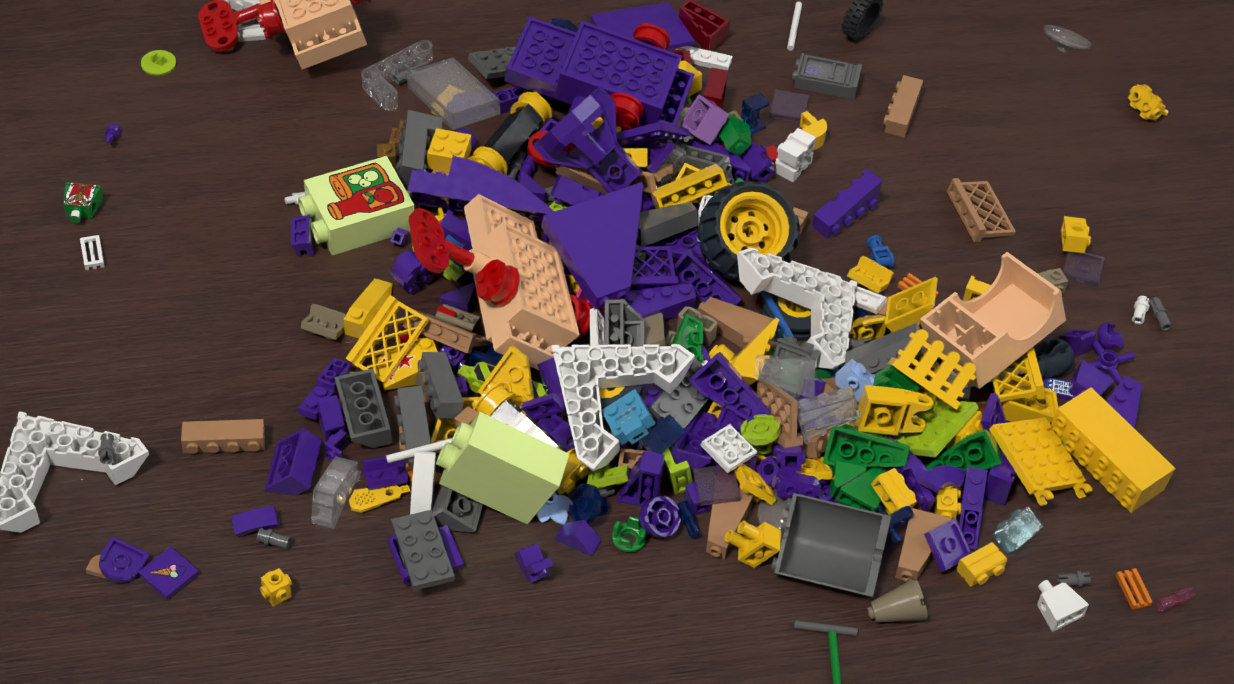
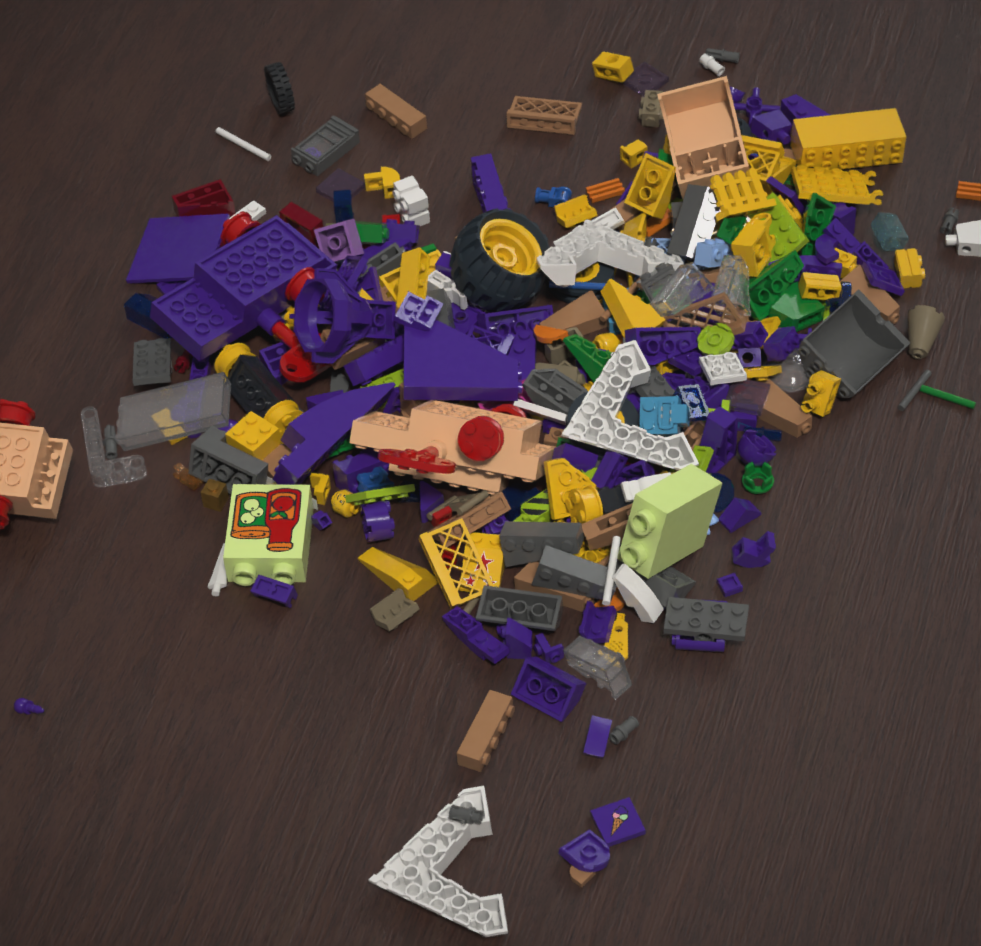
camera: 55 degrees left, 0 degrees up
torso [63,182,103,223] -> none
white tile [80,235,104,270] -> none
yellow brick [260,568,292,606] -> none
dark purple pin [518,154,536,180] -> none
none -> slope [393,291,443,331]
none -> orange tile [534,324,569,344]
none -> dark purple tile [717,573,743,597]

